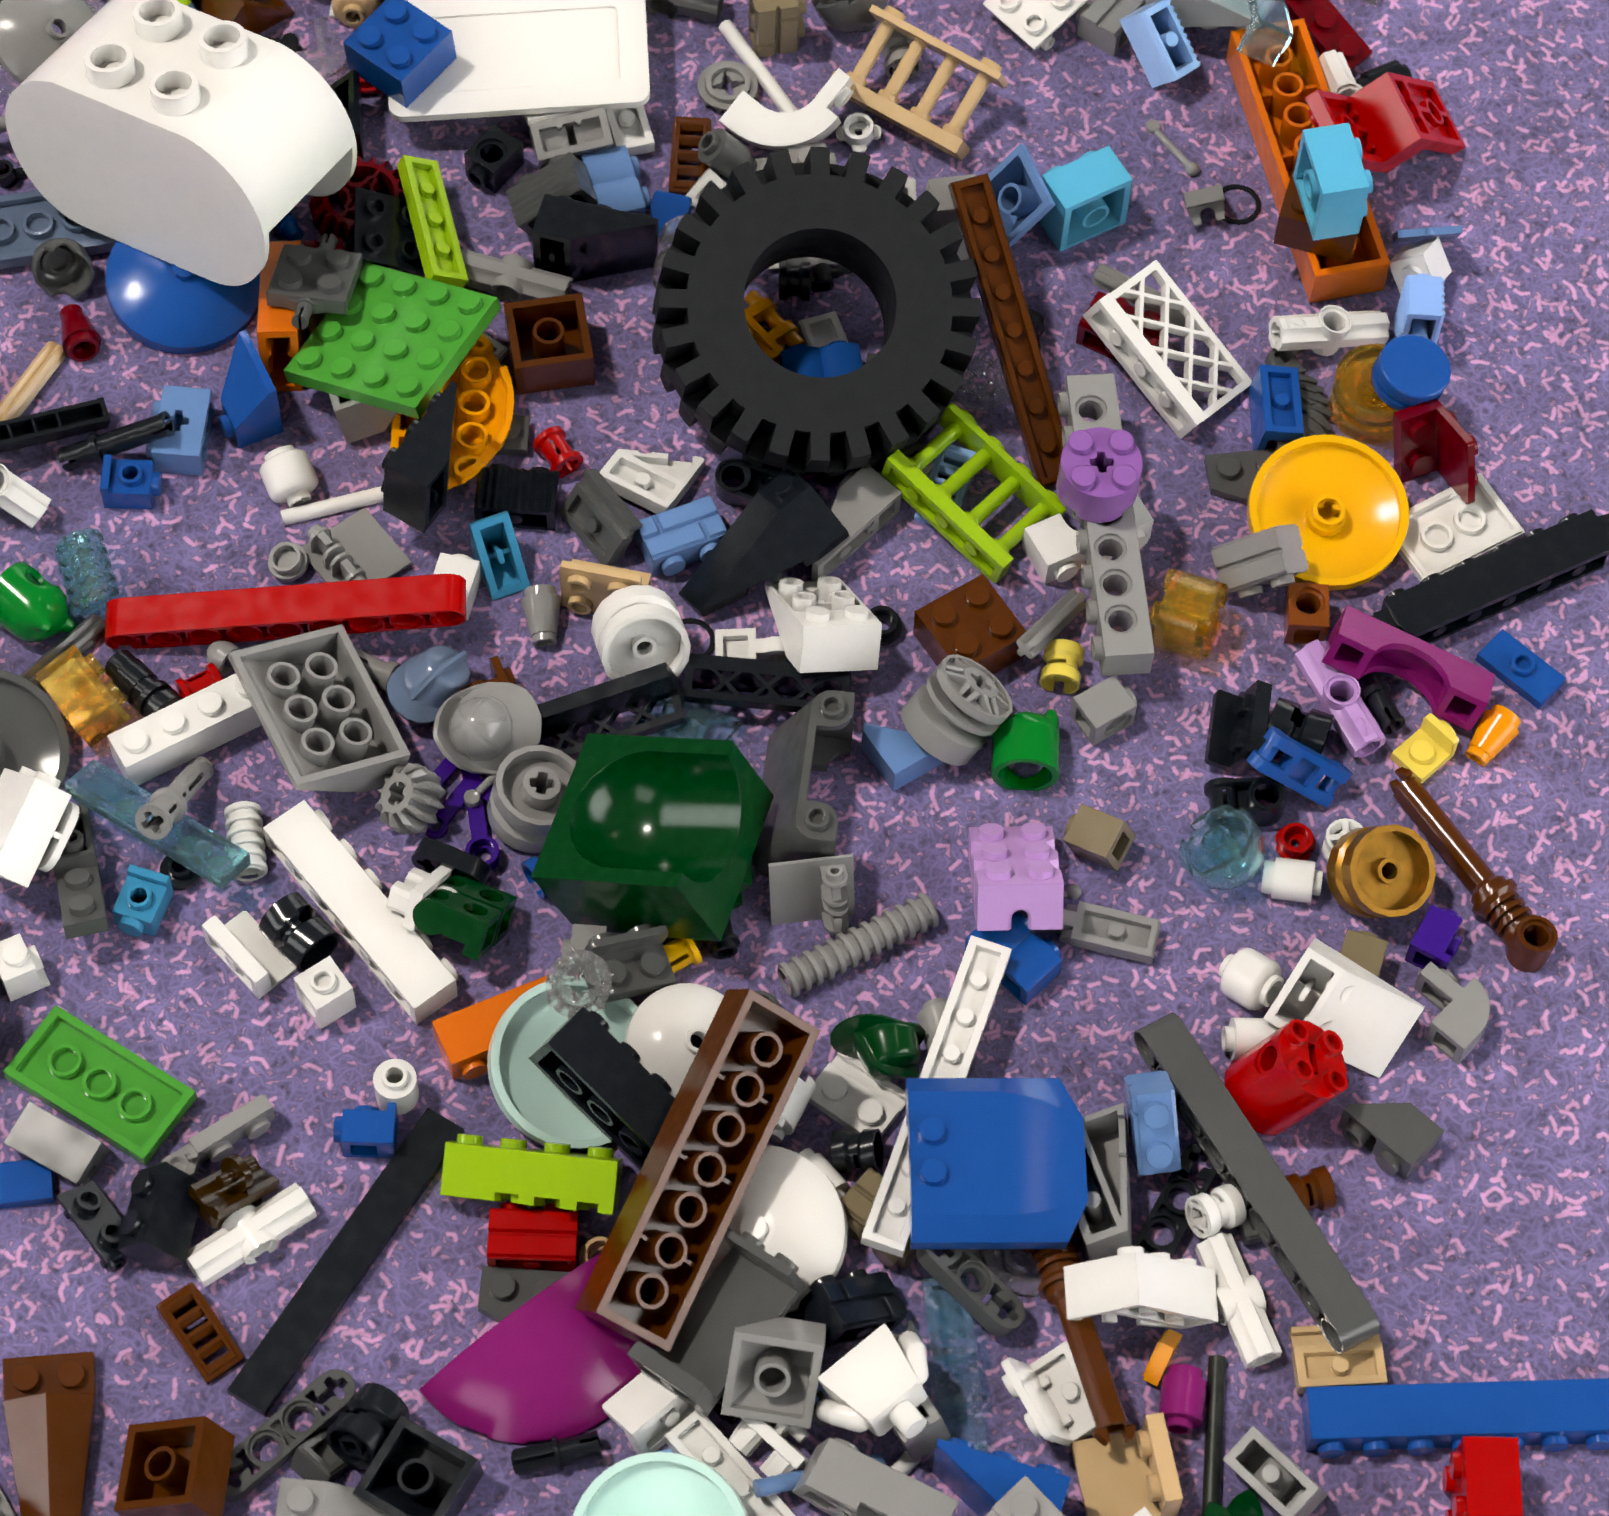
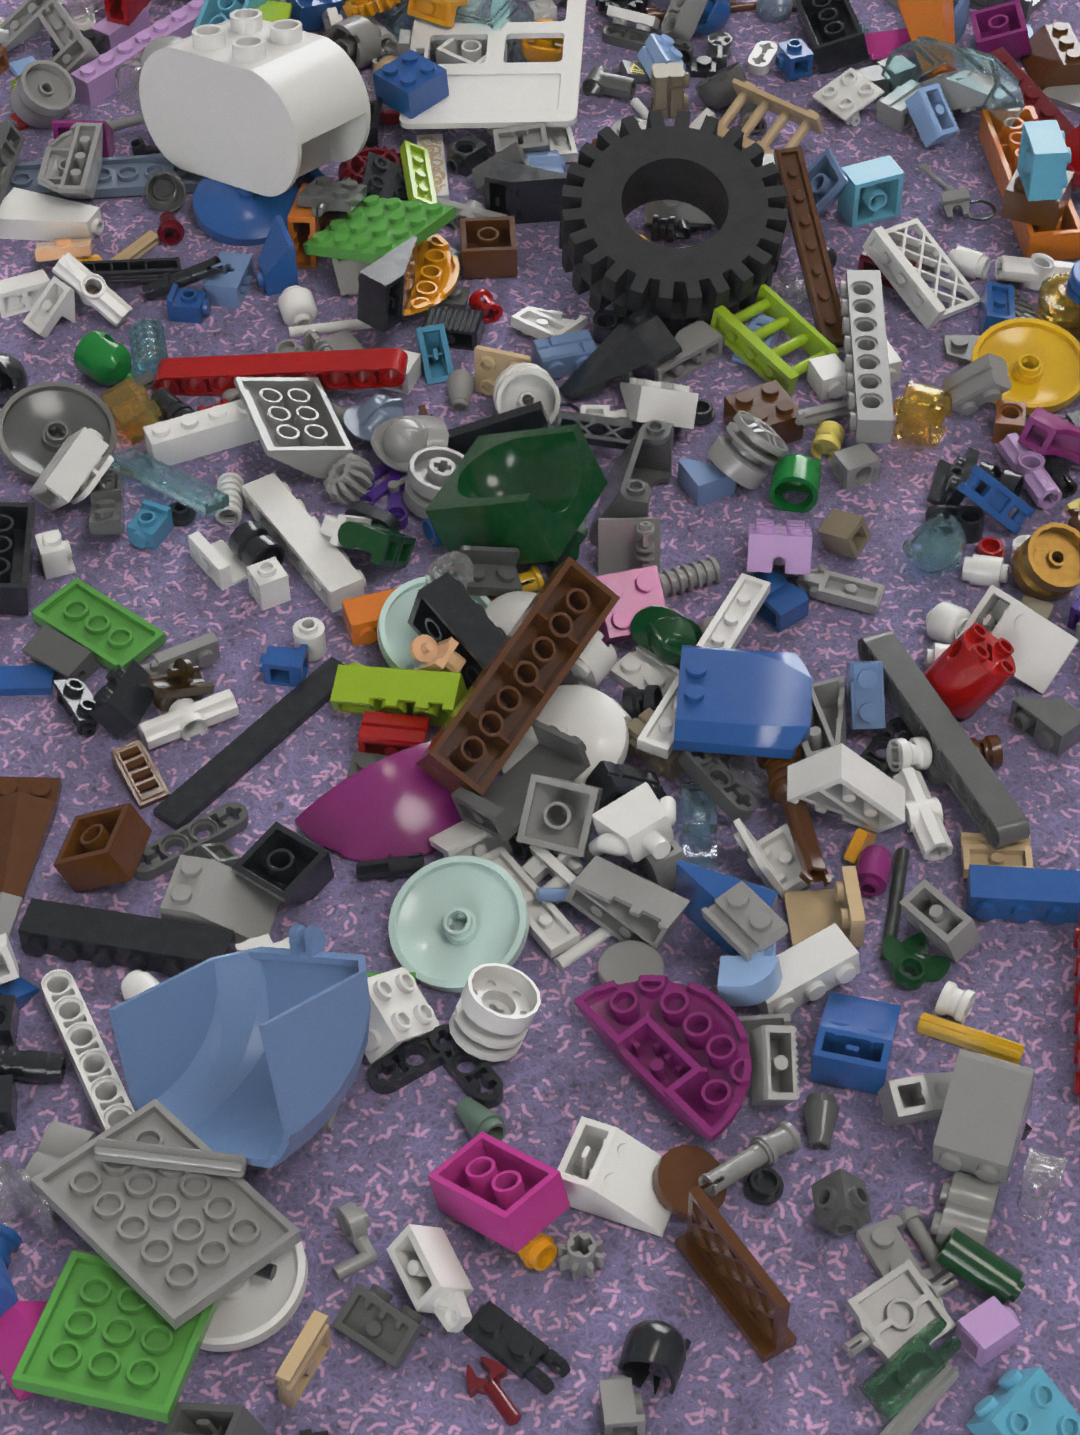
camera: 10 degrees right, 15 degrees down
light grey pin [135,756,214,840] -> none
black wheel [326,1383,410,1470] -> none
dark grey plate [558,469,642,566] -> none
medium lavender brick [1056,427,1143,523] -> none
none -> light nougat hips [410,634,466,673]
none -> tile [417,133,449,200]
none -> brick [596,565,666,645]
none -> white brick [948,245,991,279]

